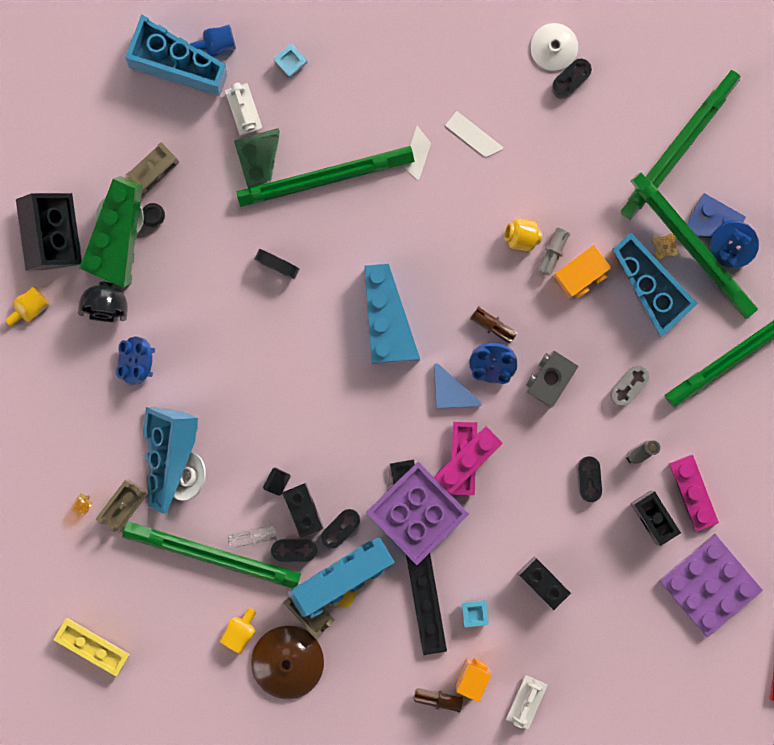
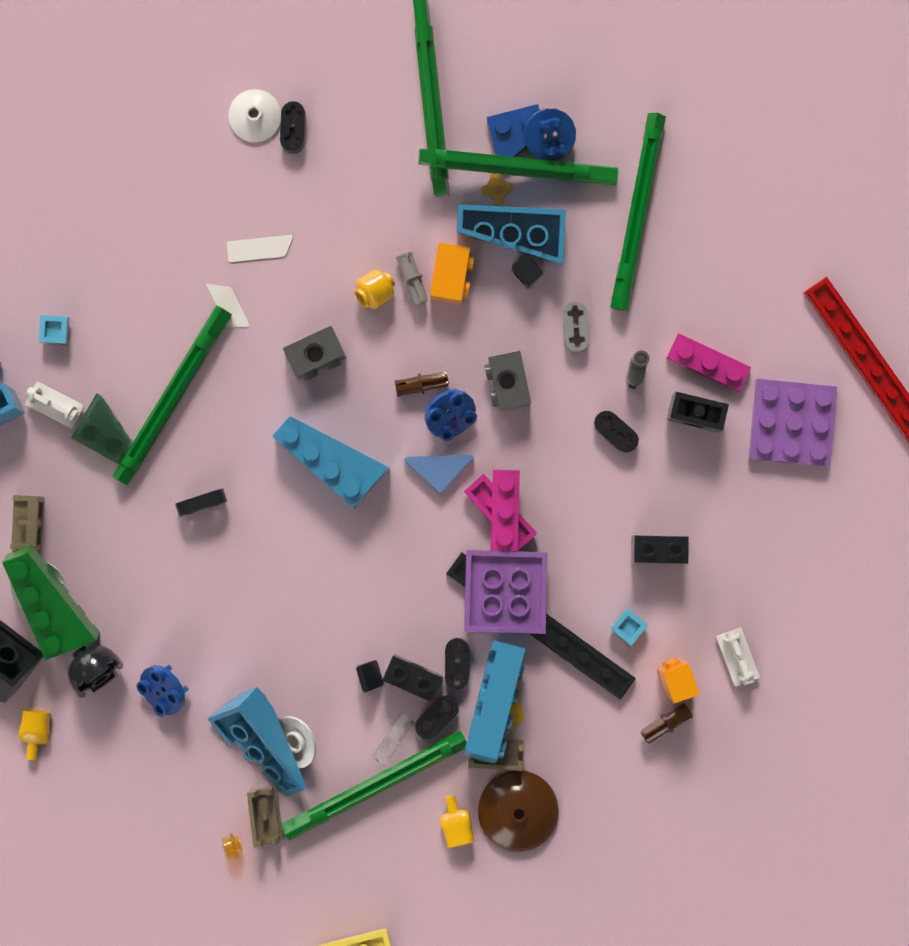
camera: 40 degrees left, 0 degrees up
black plate [142,203,165,227] -> none
none -> dark grey brick [283,326,346,381]
none -> black slope [511,254,543,289]

